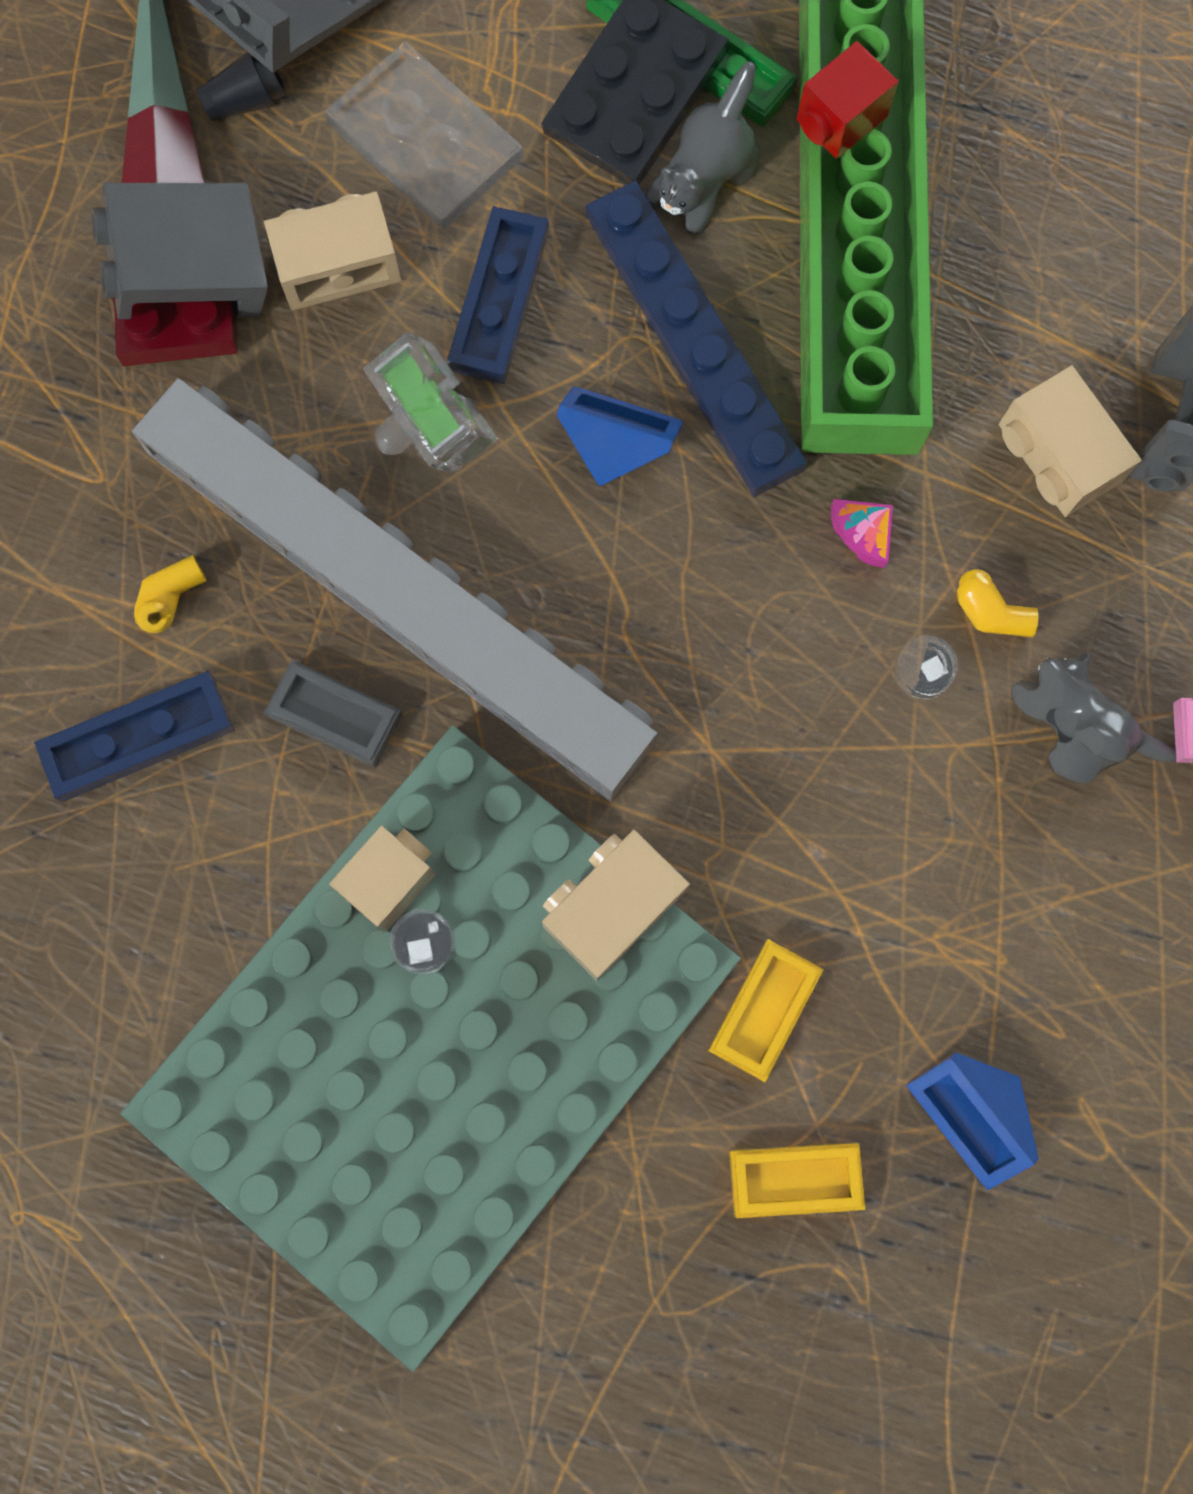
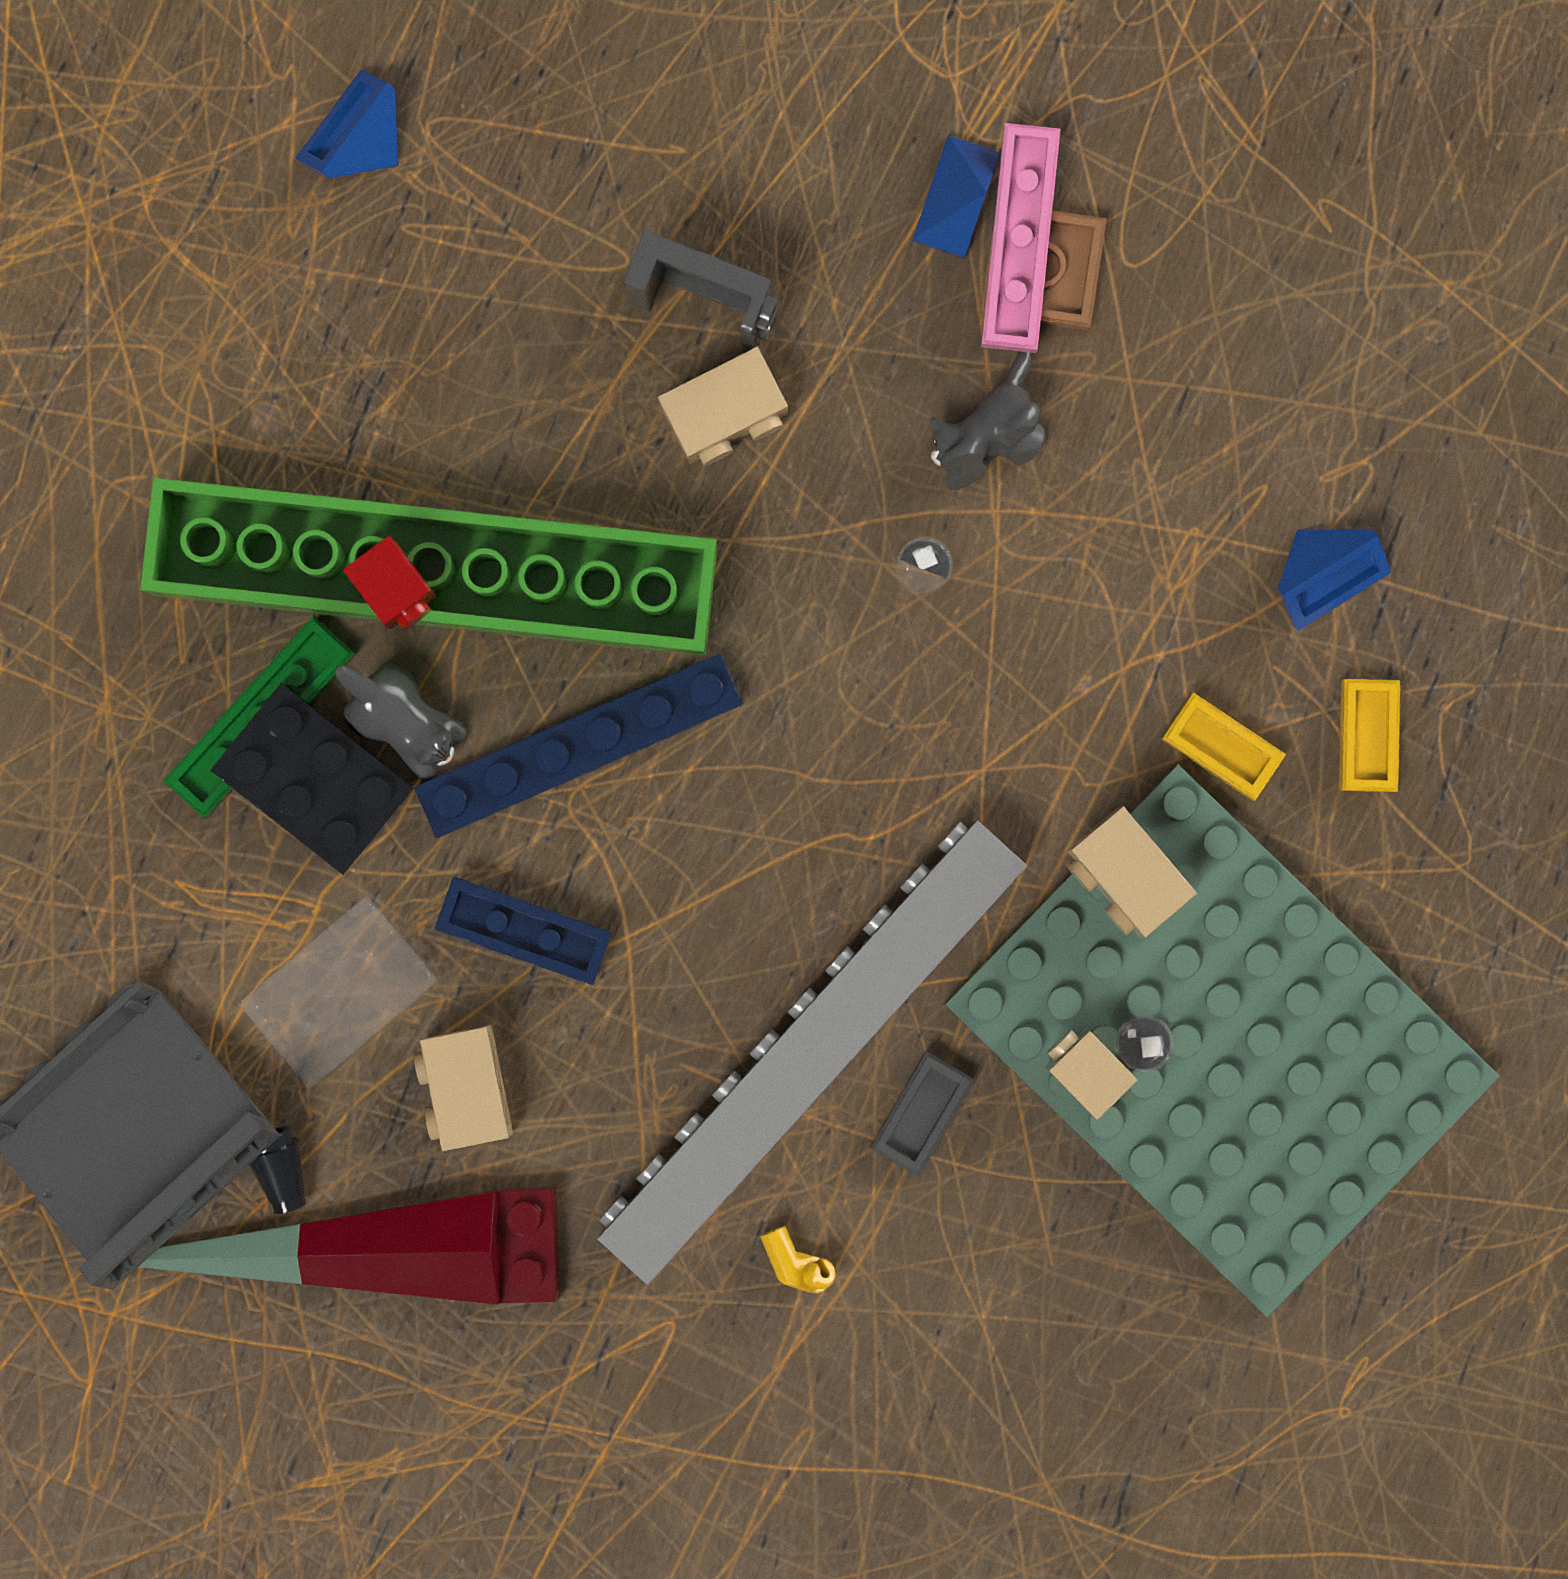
camera: 85 degrees left, 10 degrees up
dark blue plate [34,671,235,802] -> none
dark grey panel [91,183,268,319] -> none
clear piece [363,331,498,474] -> none
blue slope [557,386,683,487] -> none
tile [830,499,893,568] -> none
yellow arm [957,569,1038,638] -> none

